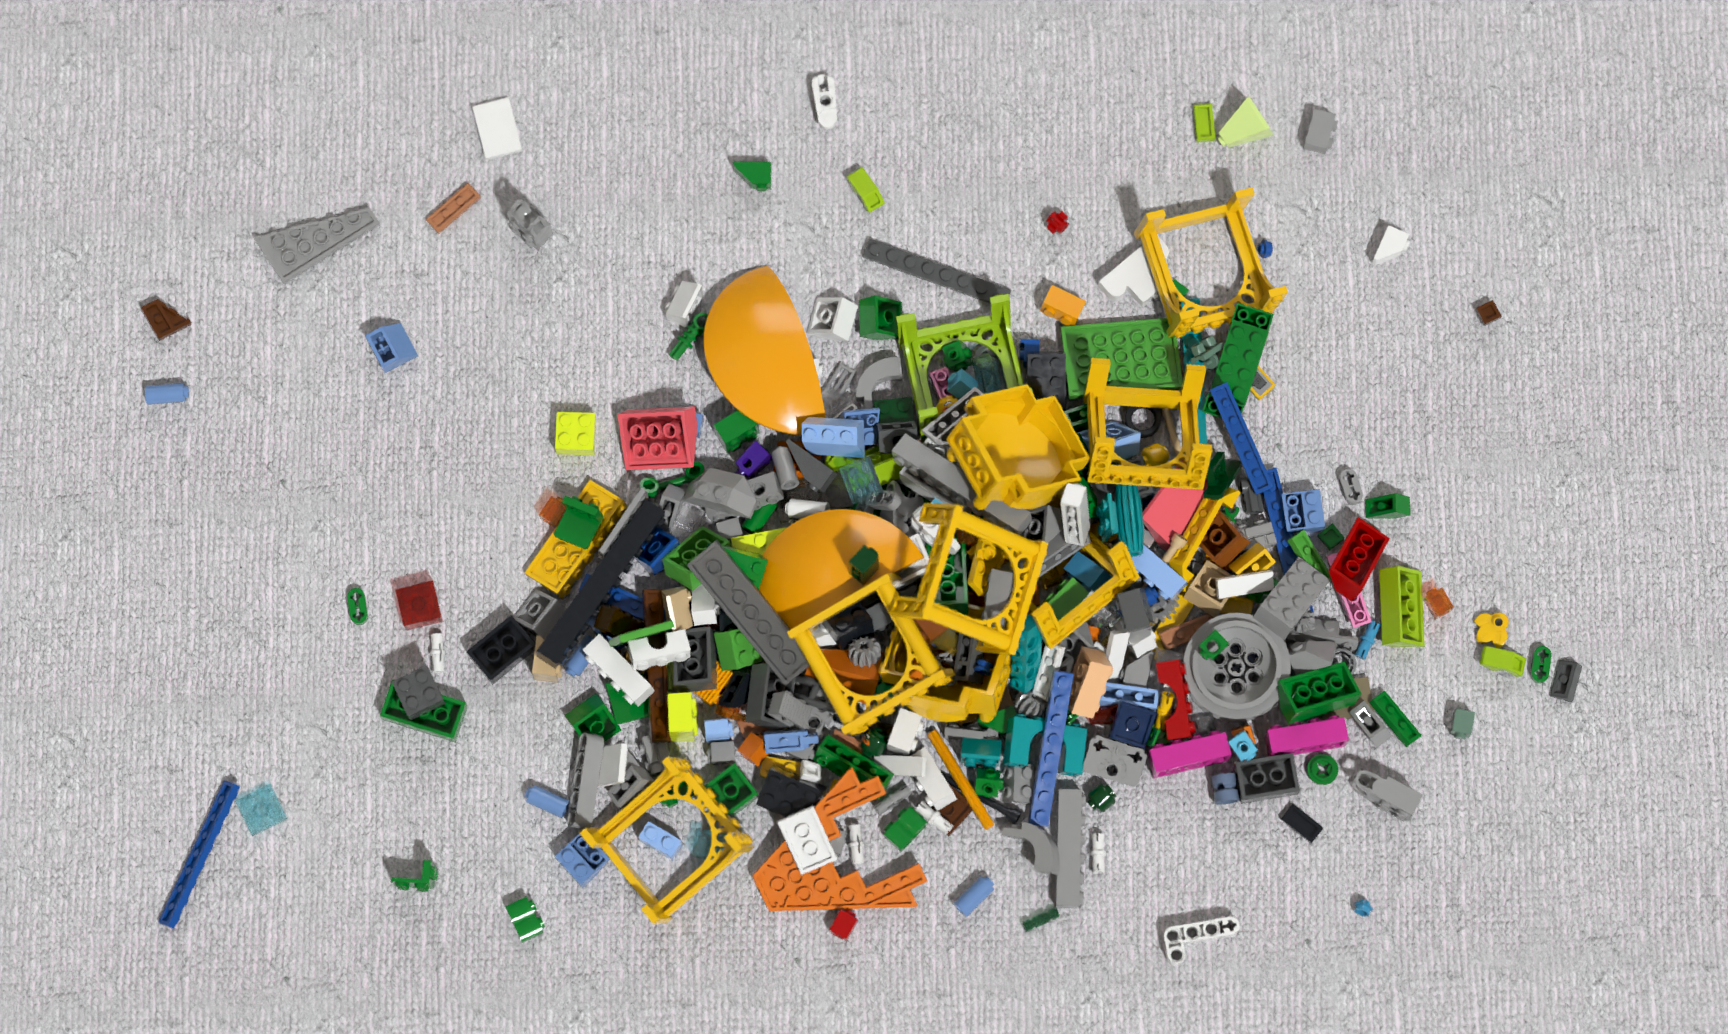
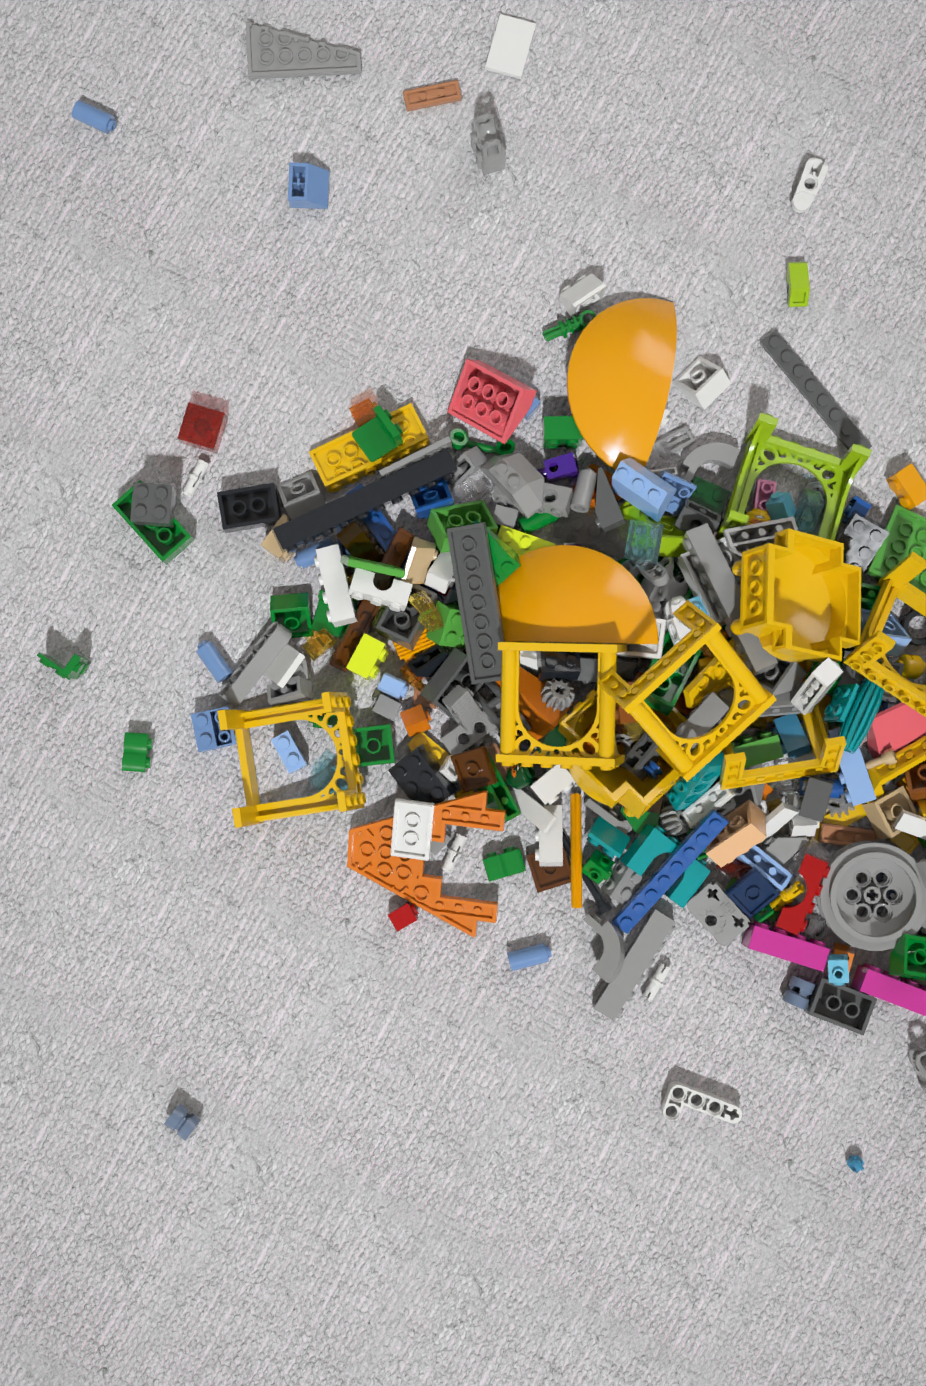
camera: 30 degrees right, 10 degrees up
reddish brown wing [141,299,191,341] -> none
green beam [347,588,368,625] -> none
neon yellow brick [555,412,597,456] -> none
light grey brick [639,735,671,777] -> none
green slope [733,162,772,192] -> none
medium blue hinge [764,729,819,753] -> none
white brick [785,499,830,519] -> none
dark green brick [849,545,879,585] -> none
green slope [859,295,902,340] -> none
light grey pin [873,784,912,816] -> none
white pin [915,801,953,835] -> none
green brick [942,340,973,372] -> none
clear green axle [1022,907,1060,932] -> none
dark green head [1087,783,1117,812] -> none
green brick [1198,629,1229,662] -> none
black tile [1280,804,1323,844] -> none
green gear [1307,754,1338,785] -> none
none -> clear yellow brick [302,628,337,661]
none -> clear yellow slope [408,590,444,633]
none -> reddish brown tile [450,745,498,793]

